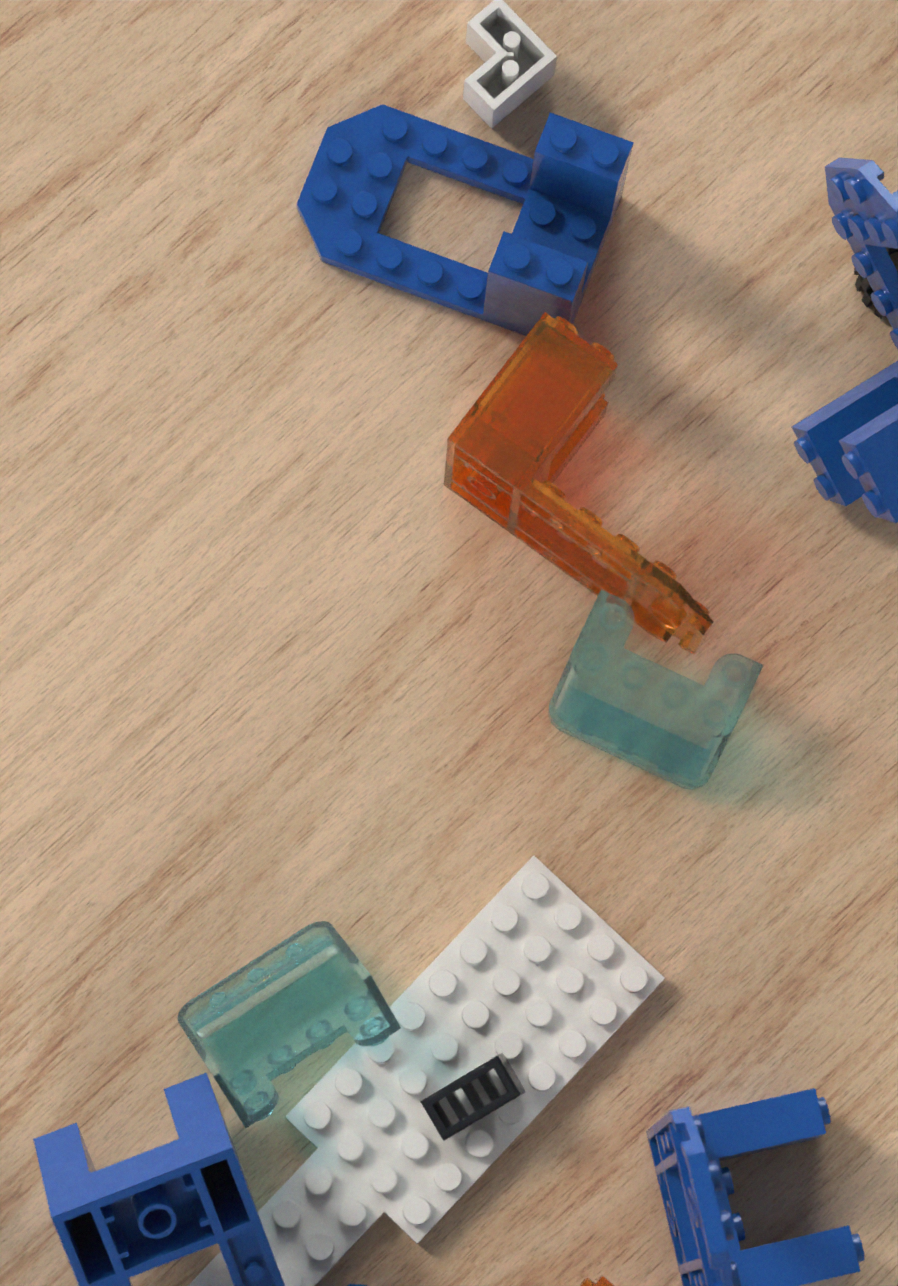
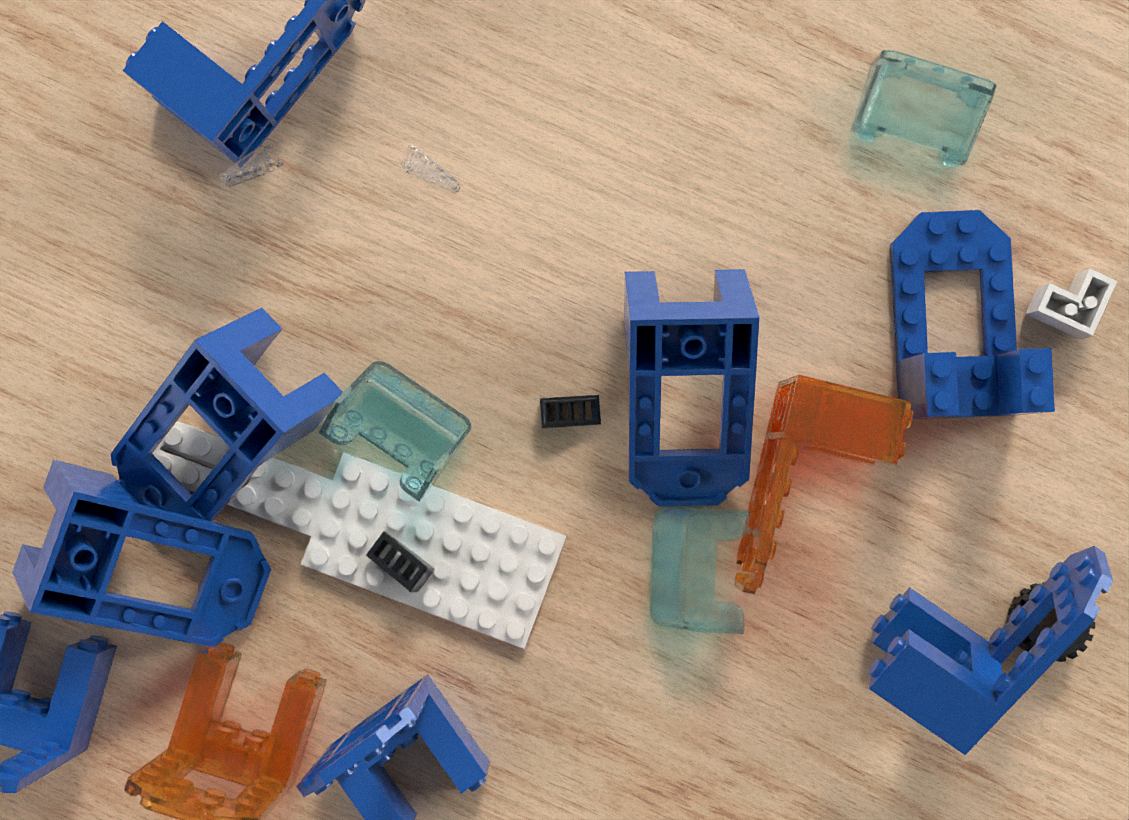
camera: 70 degrees right, 10 degrees up
none -> black slope [540,395,601,429]
none -> blue bracket [624,269,760,507]
none -> clear light blue windscreen [850,50,997,167]

